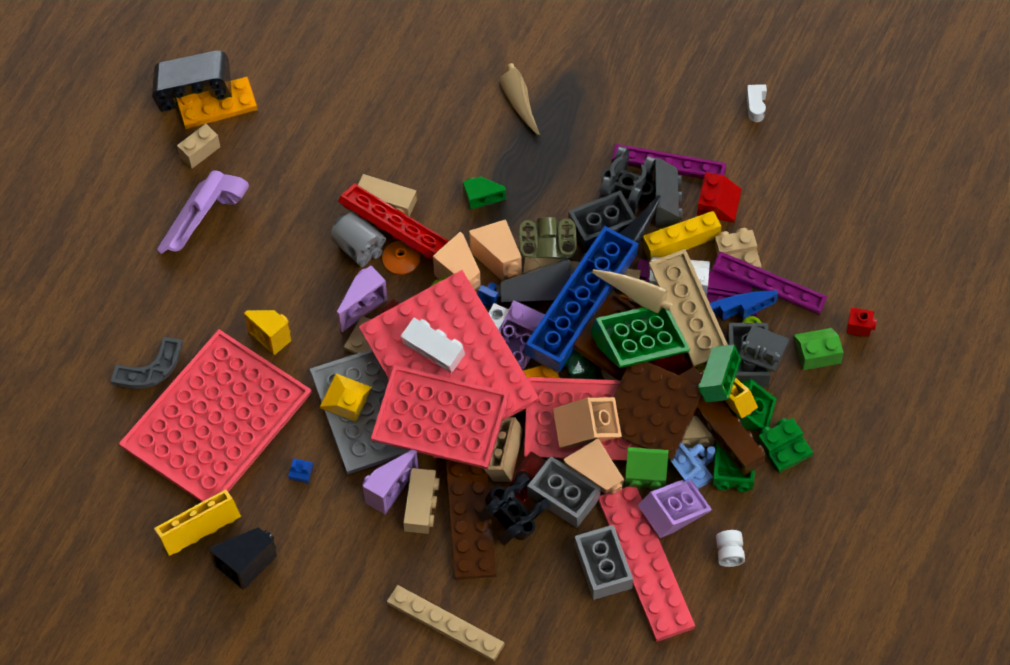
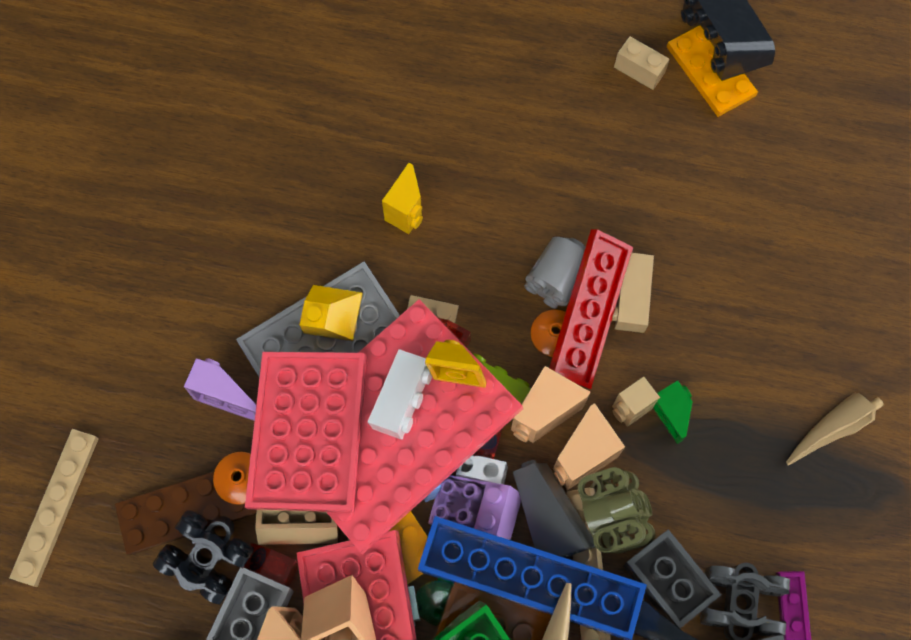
camera: 75 degrees right, 10 degrees up
dark grey plate [110,337,183,389] -> none
coral plate [119,329,312,502] -> none
yellow brick [154,489,241,556] -> none
lavender panel [157,171,249,254] -> none
black slope [209,527,277,590] -> none
blue tile [288,458,313,483] -> none
lavender slope [337,266,388,332] -> none
tan brick [404,468,440,534] -> none
blue tile [477,282,499,309] -> none
none -> orange dish [213,452,251,505]
none -> yellow slope [425,340,487,388]
none -> tan brick [612,377,660,427]

